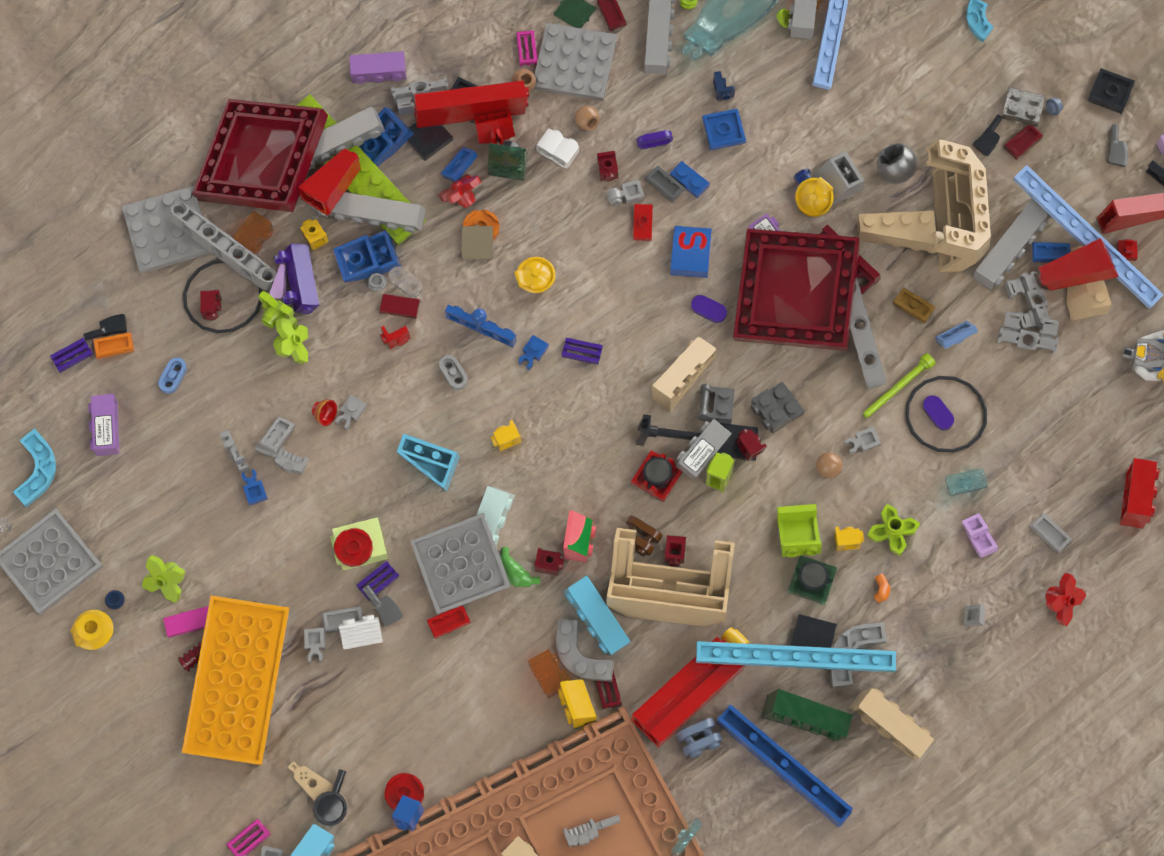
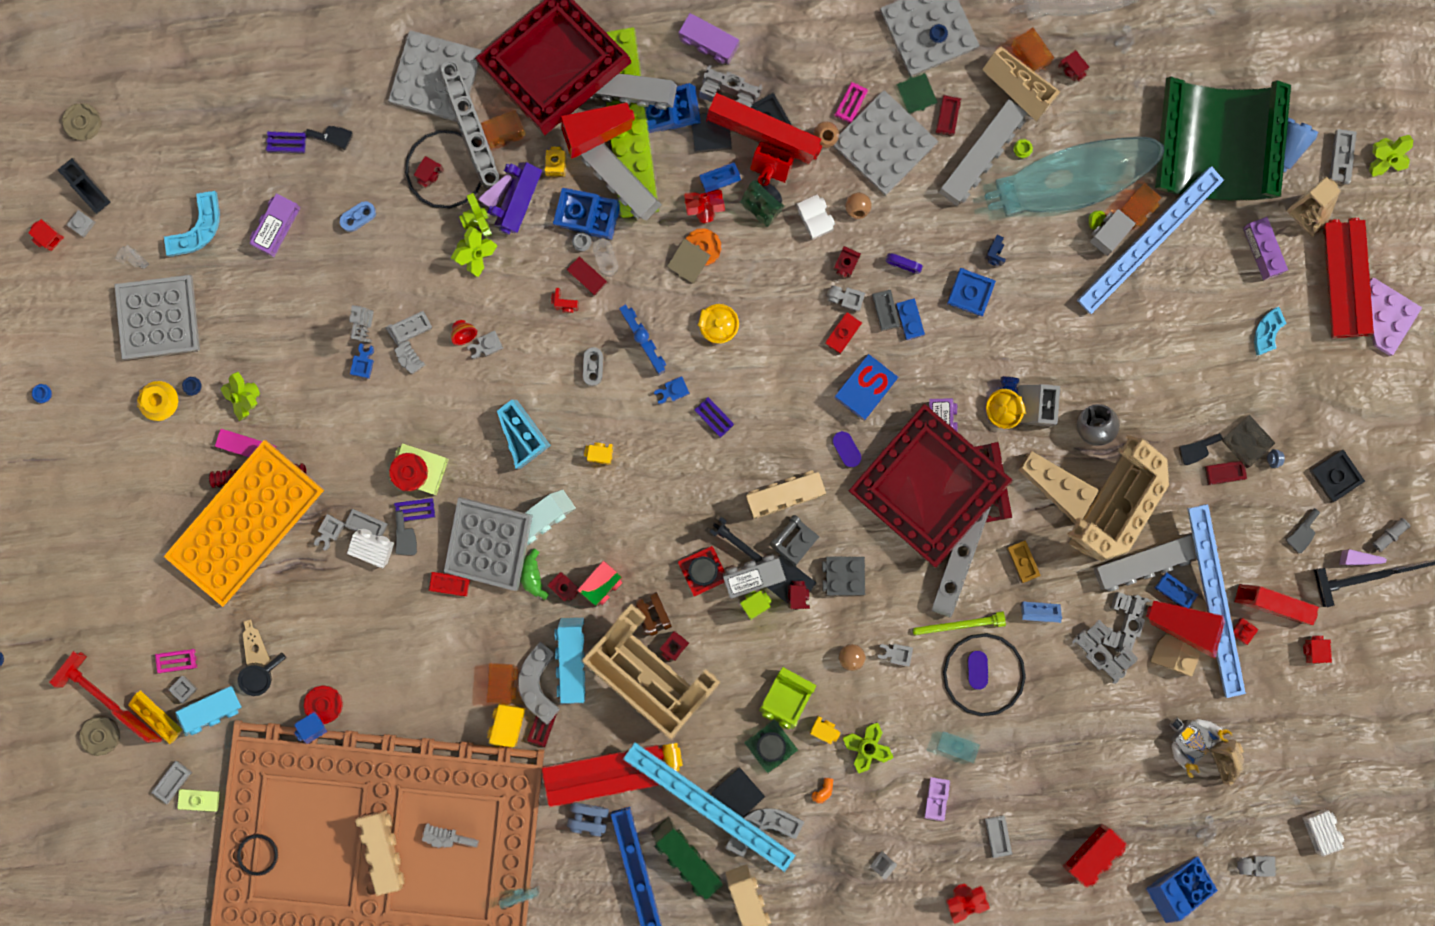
camera: 30 degrees right, 15 degrees up
orange tile [93,332,134,359] -> none

